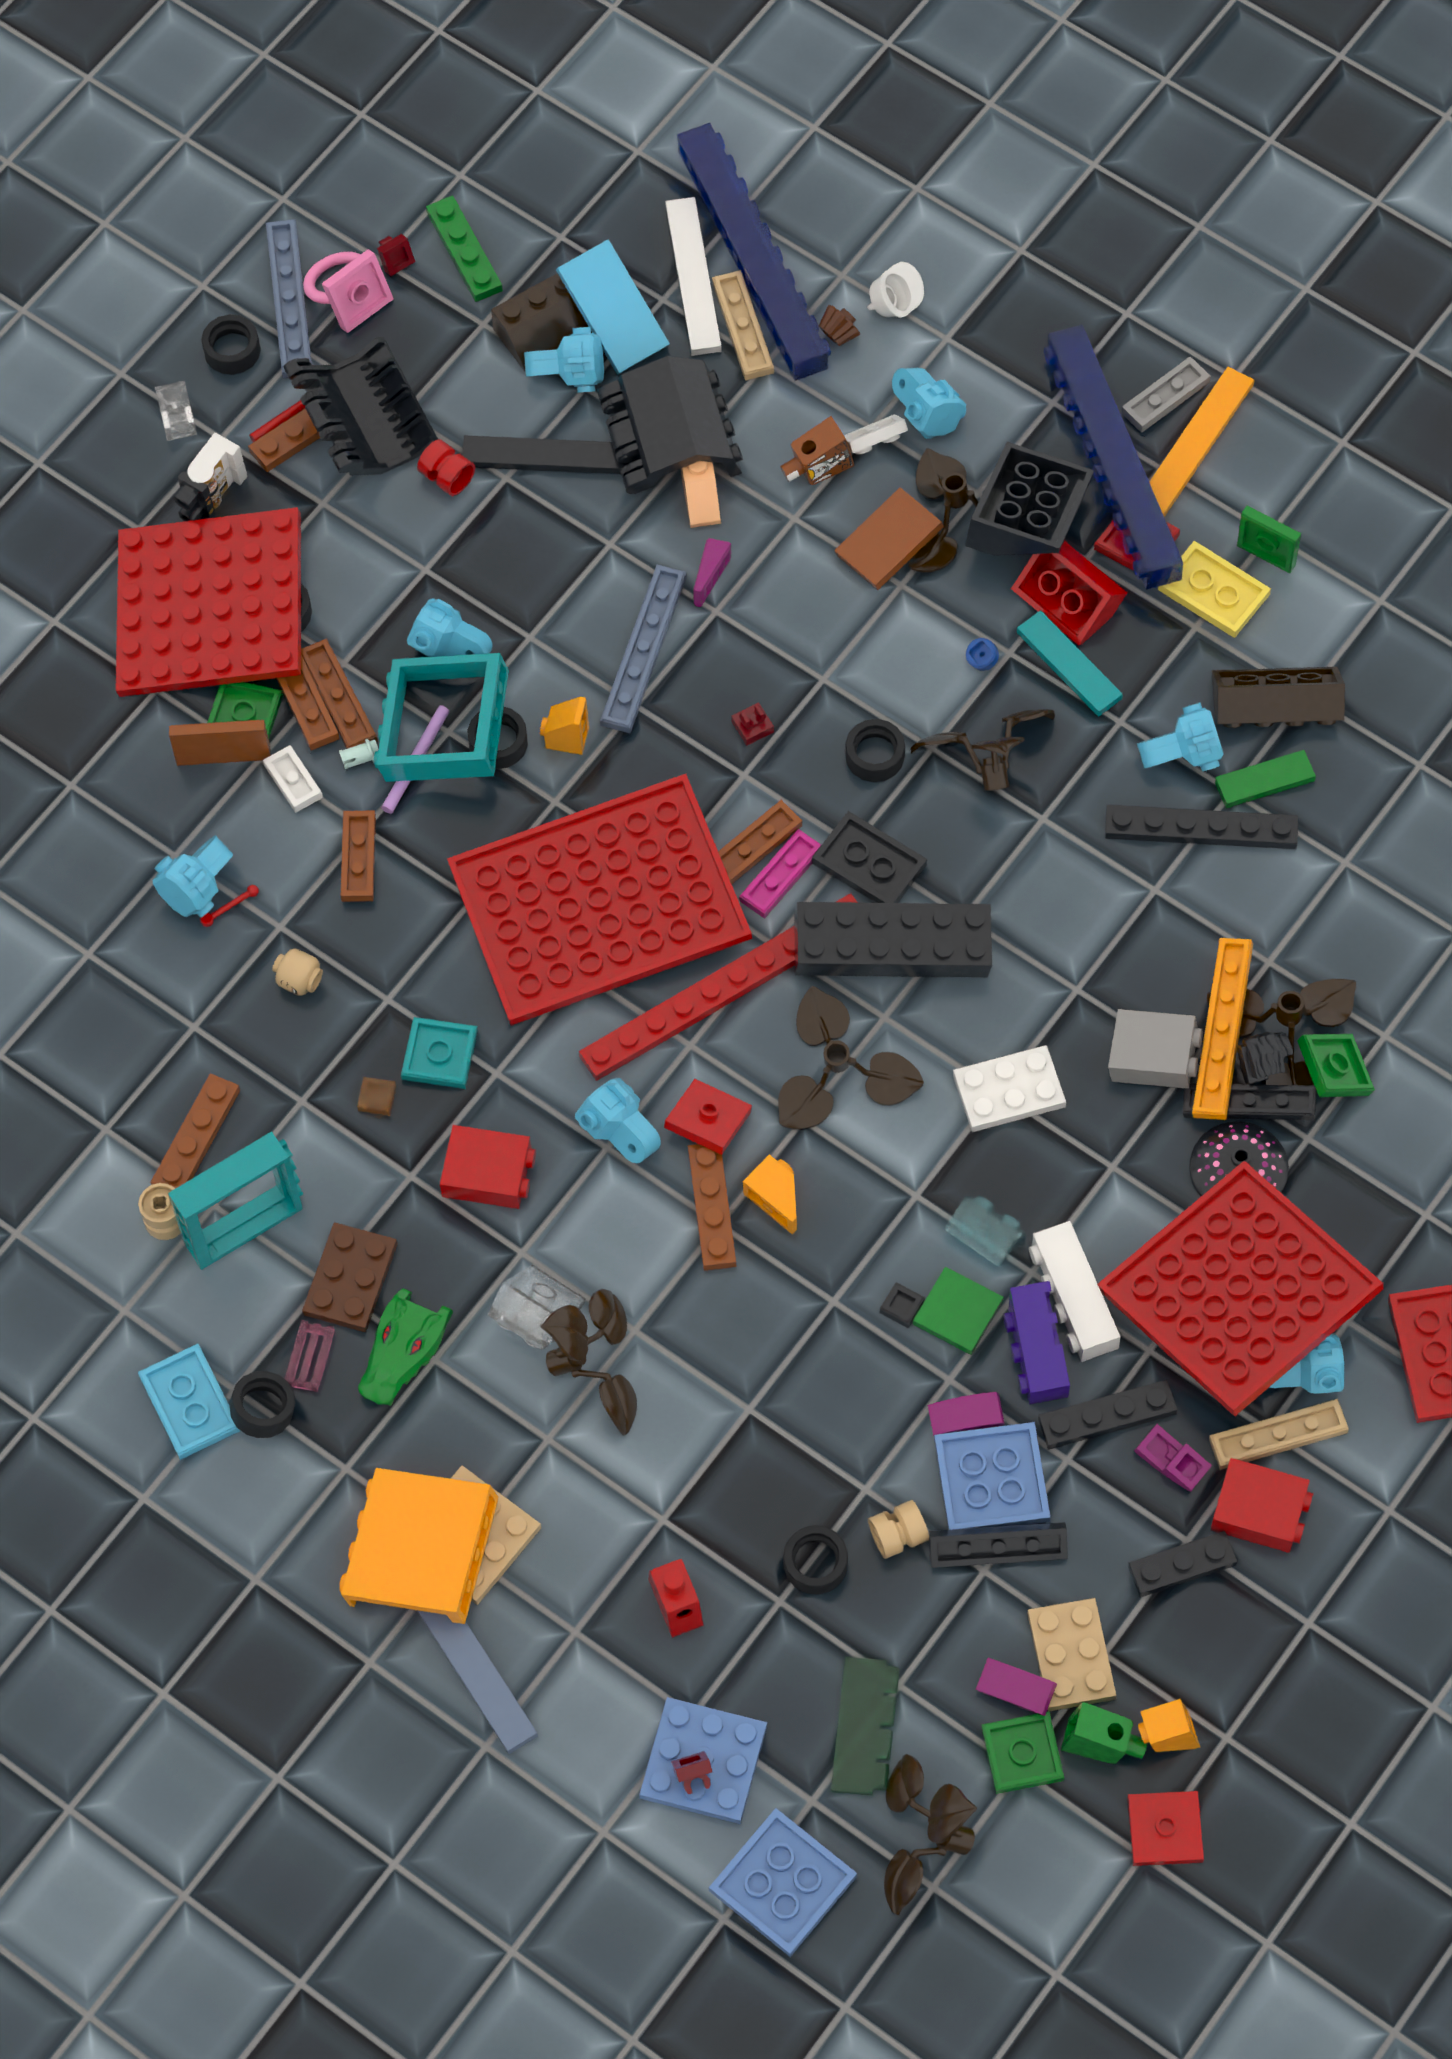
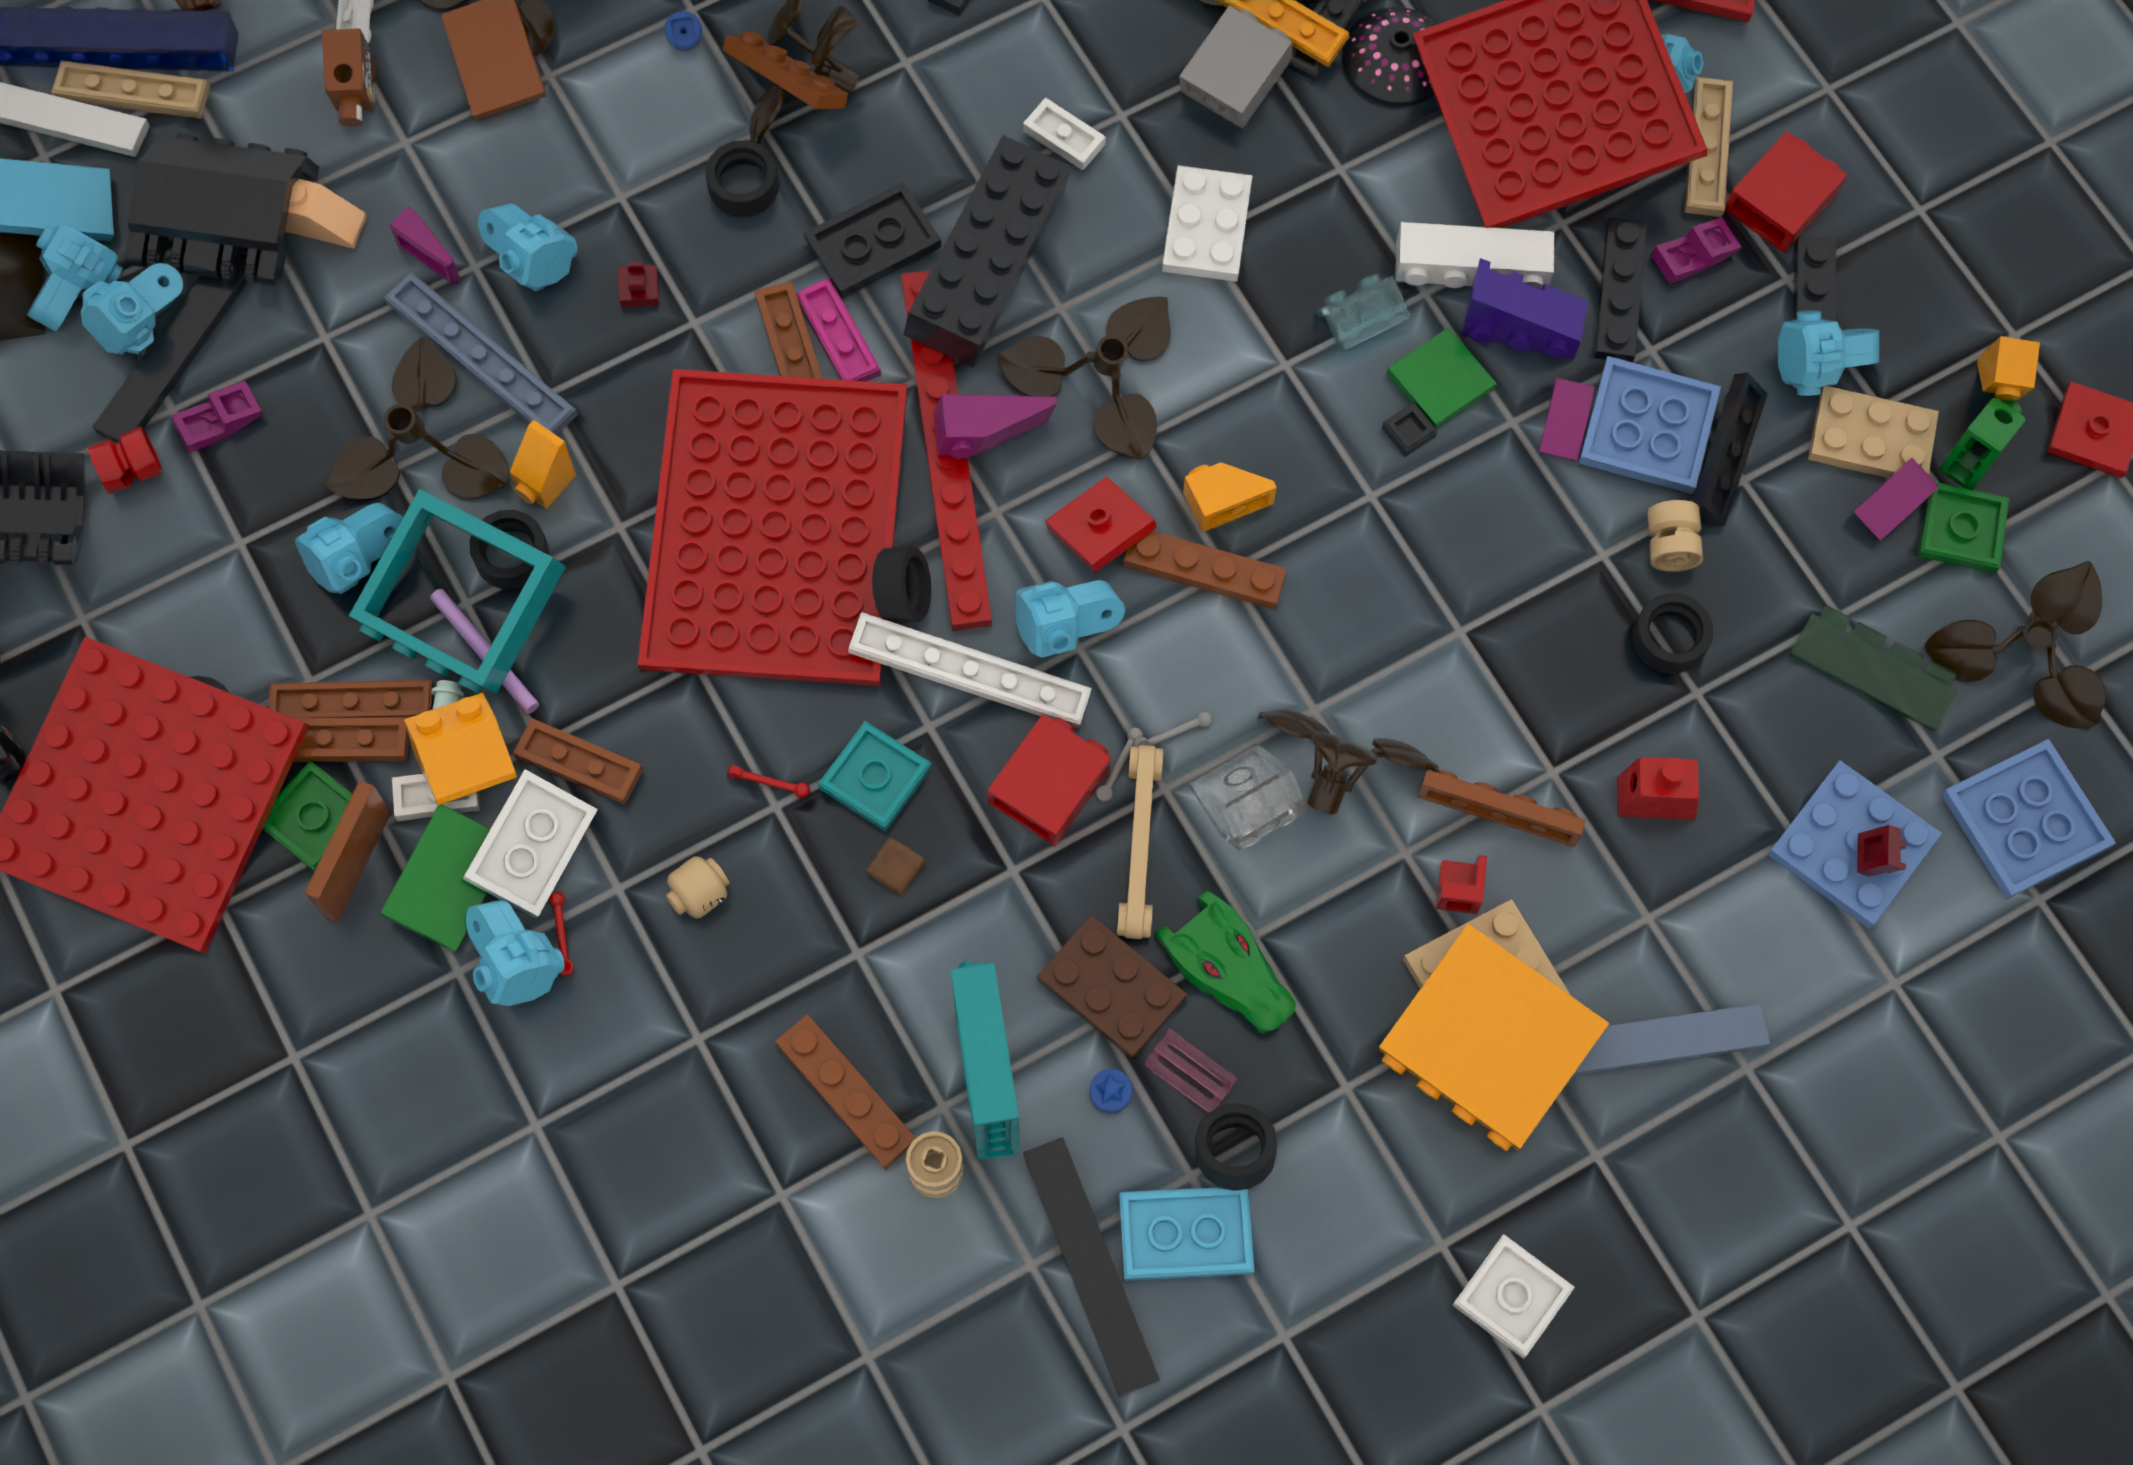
camera: 70 degrees left, 5 degrees up
none -> medium azure piece [81,263,183,355]
none -> magenta slope [171,381,262,454]
none -> dark brown plant [326,337,509,500]
none -> green tile [379,804,490,953]
none -> light orange slope [404,692,517,805]
none -> white plate [462,769,598,919]
none -> medium azure piece [478,203,577,291]
none -> dark orange plate [723,31,848,110]
none -> red hinge [727,765,810,798]
none -> white tile [848,612,1092,729]
none -> black tyre [872,546,932,623]
none -> magenta slope [933,394,1057,459]
none -> white plate [1023,97,1106,170]
none -> black tile [1023,1137,1160,1398]
none -> blue tile [1090,1069,1132,1114]
none -> light grey hinge [1096,727,1143,803]
none -> tan piece [1117,745,1163,940]
none -> light grey hinge [1134,711,1212,747]
none -> dark orange plate [1417,770,1586,847]
none -> red panel [1436,855,1487,914]
none -> white tile [1452,1234,1575,1359]
none -> medium azure piece [1778,311,1879,396]

